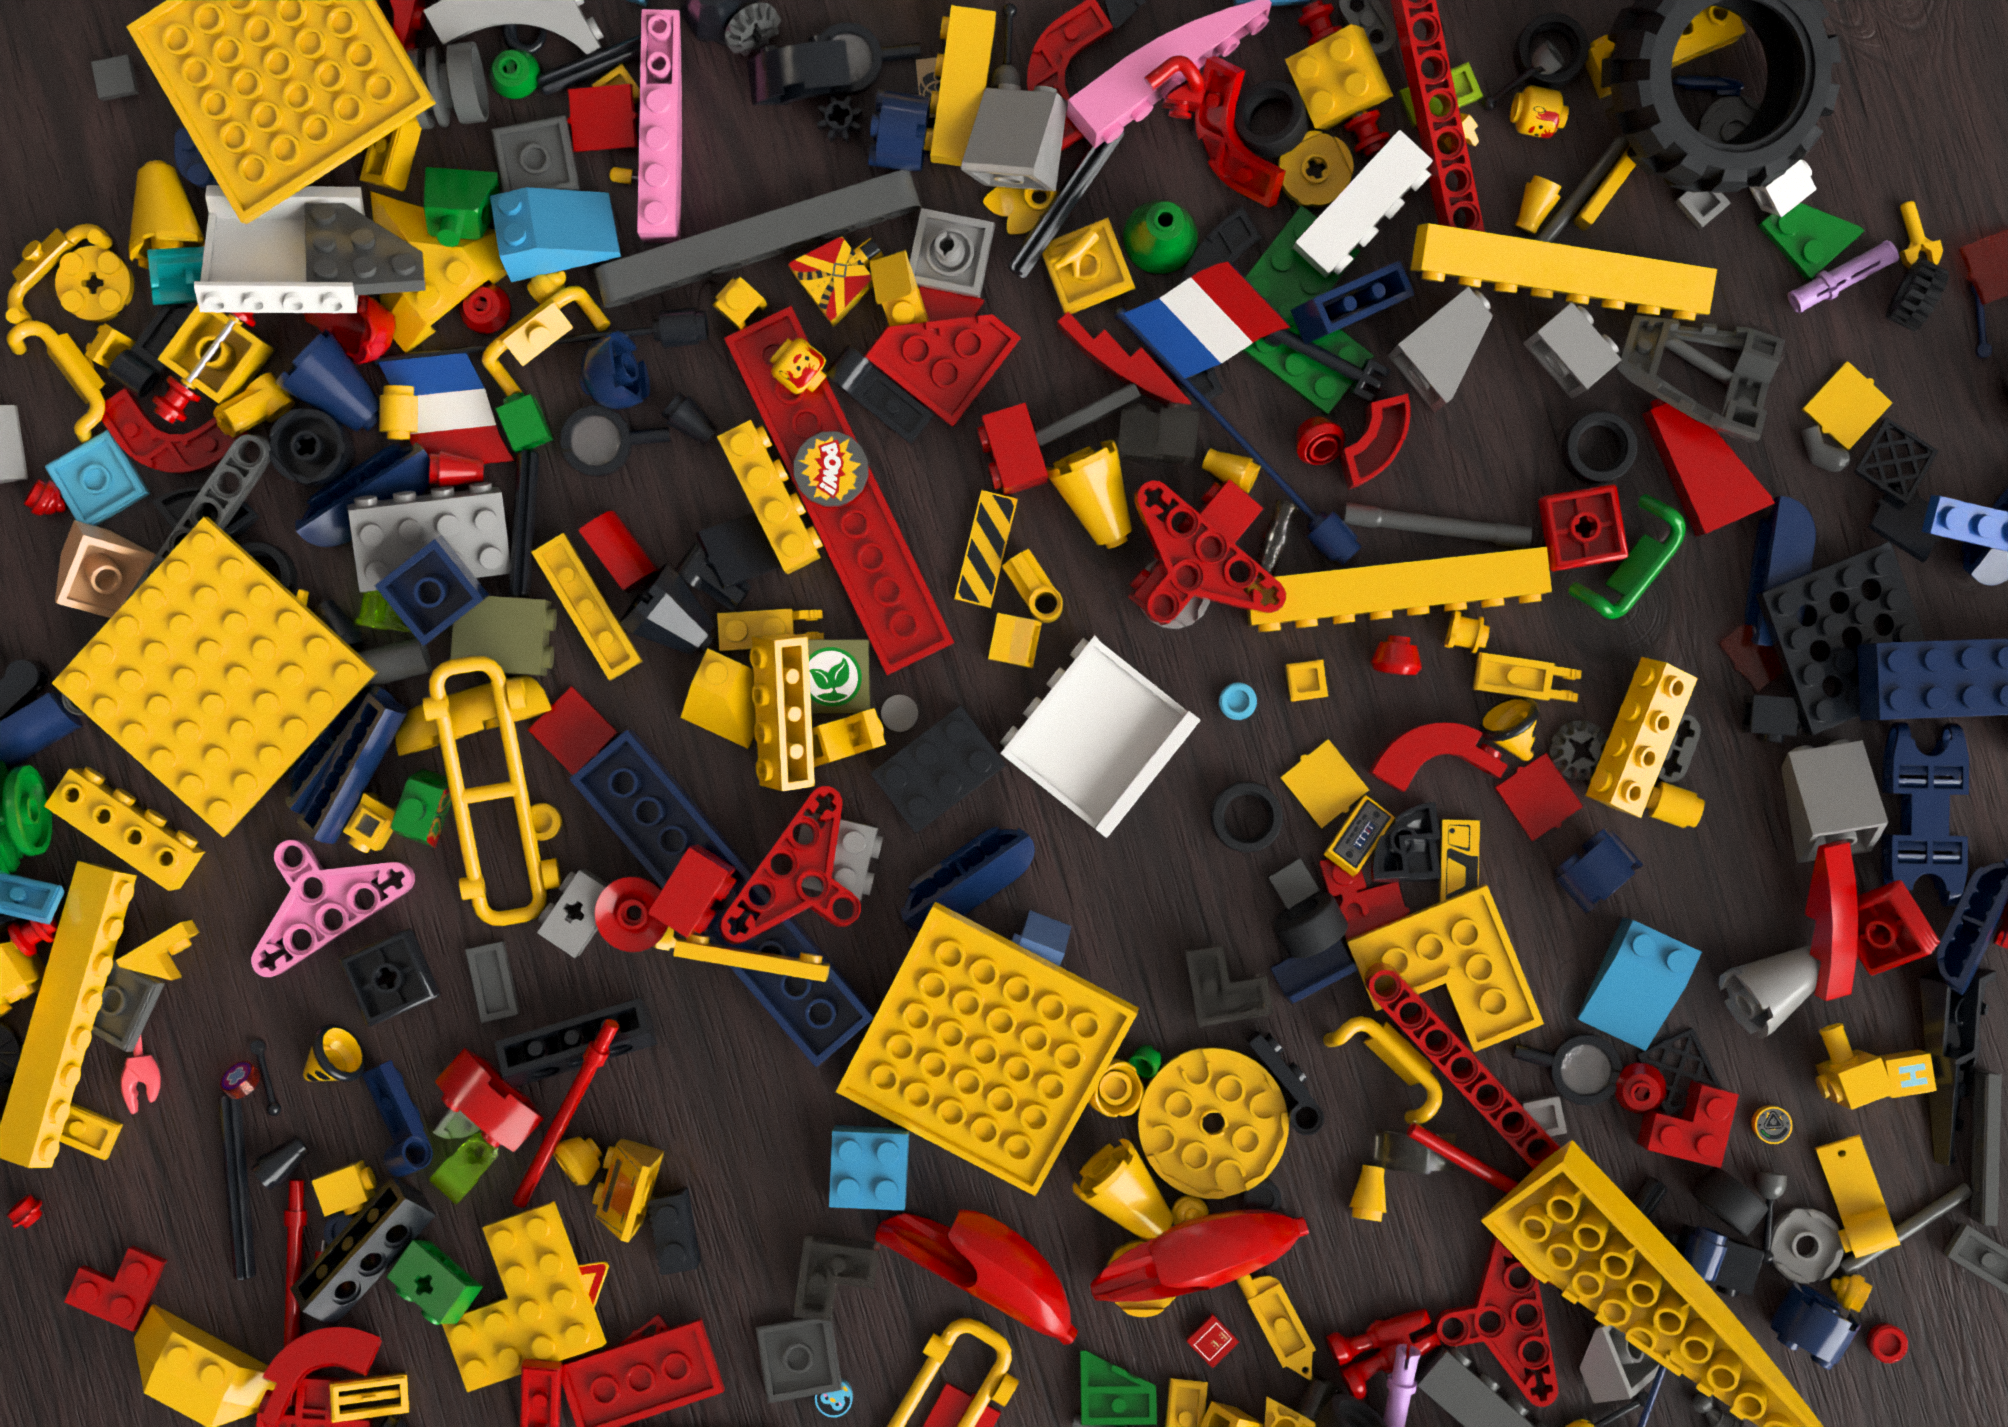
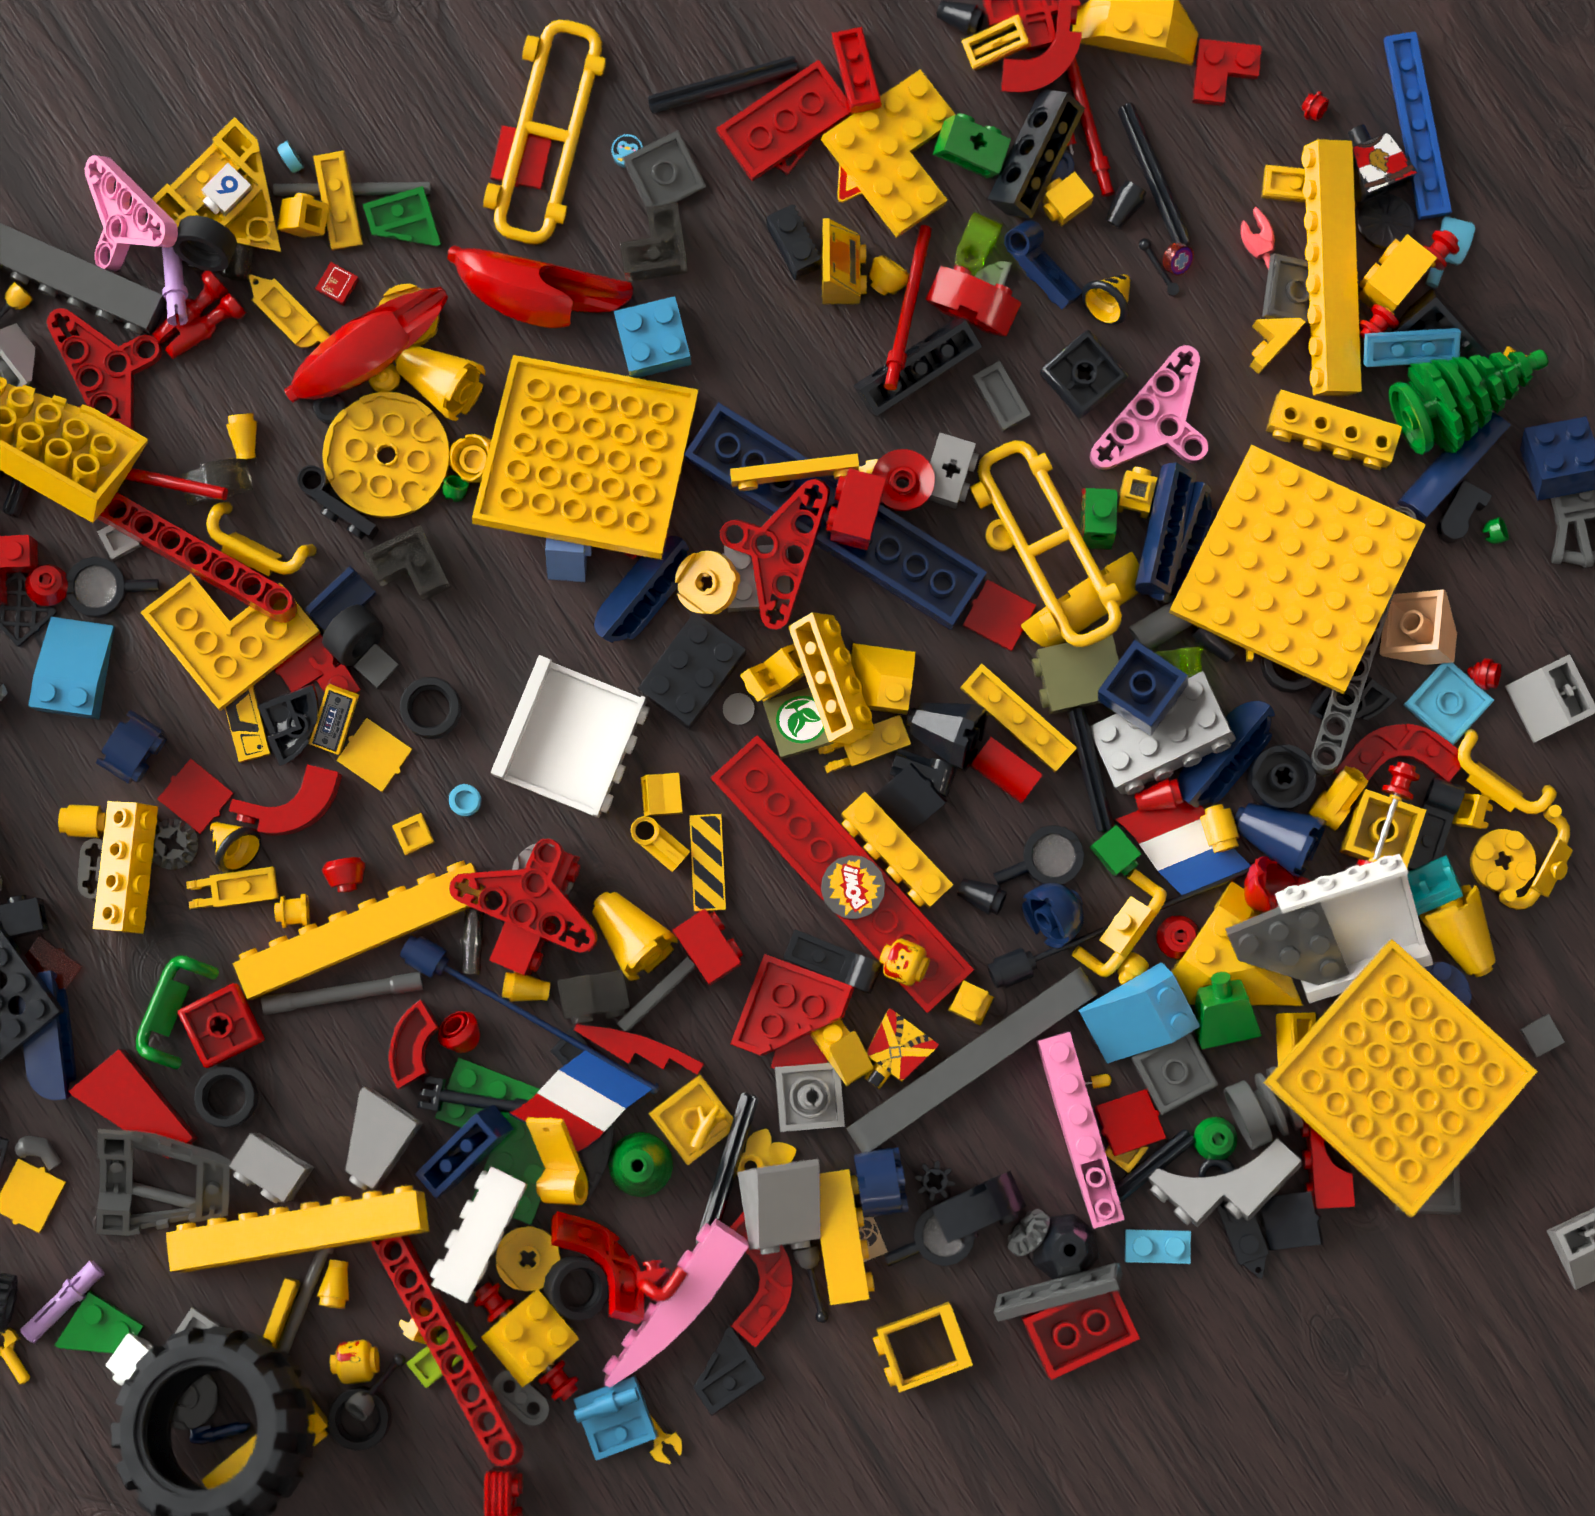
camera: 160 degrees right, 5 degrees down
none -> yellow door [526,1117,588,1205]
none -> yellow plate [675,551,740,614]

